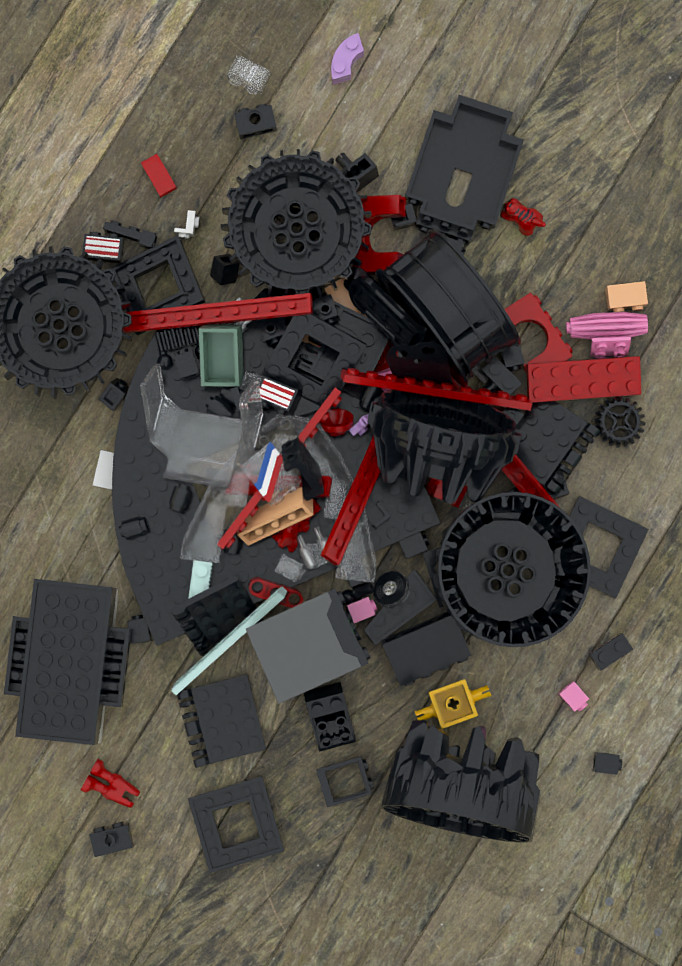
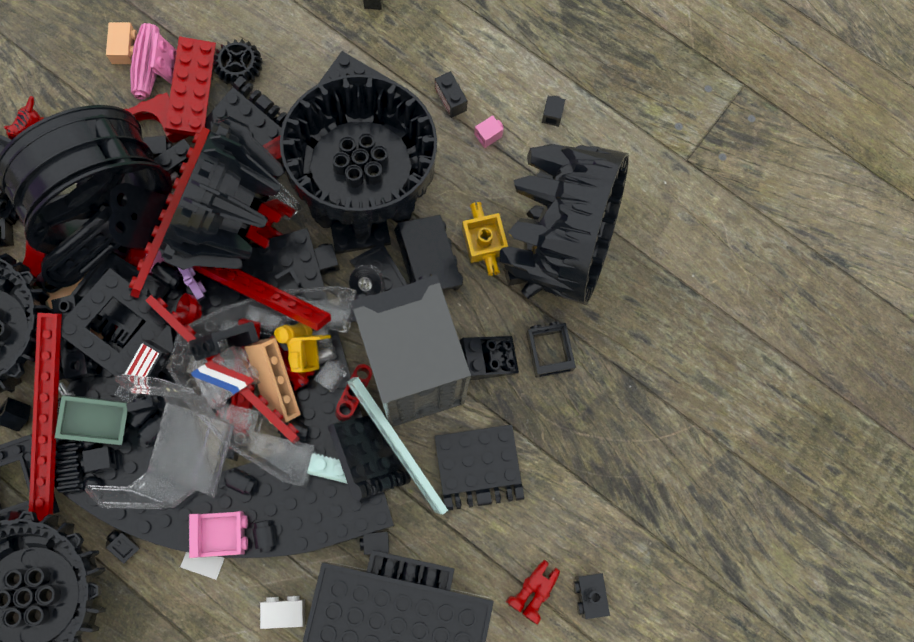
camera: 90 degrees left, 10 degrees down
black plate [188,776,284,873] -> none
none -> bright pink panel [189,511,248,558]
none -> white brick [260,596,305,629]
none -> yellow piece [274,323,331,372]

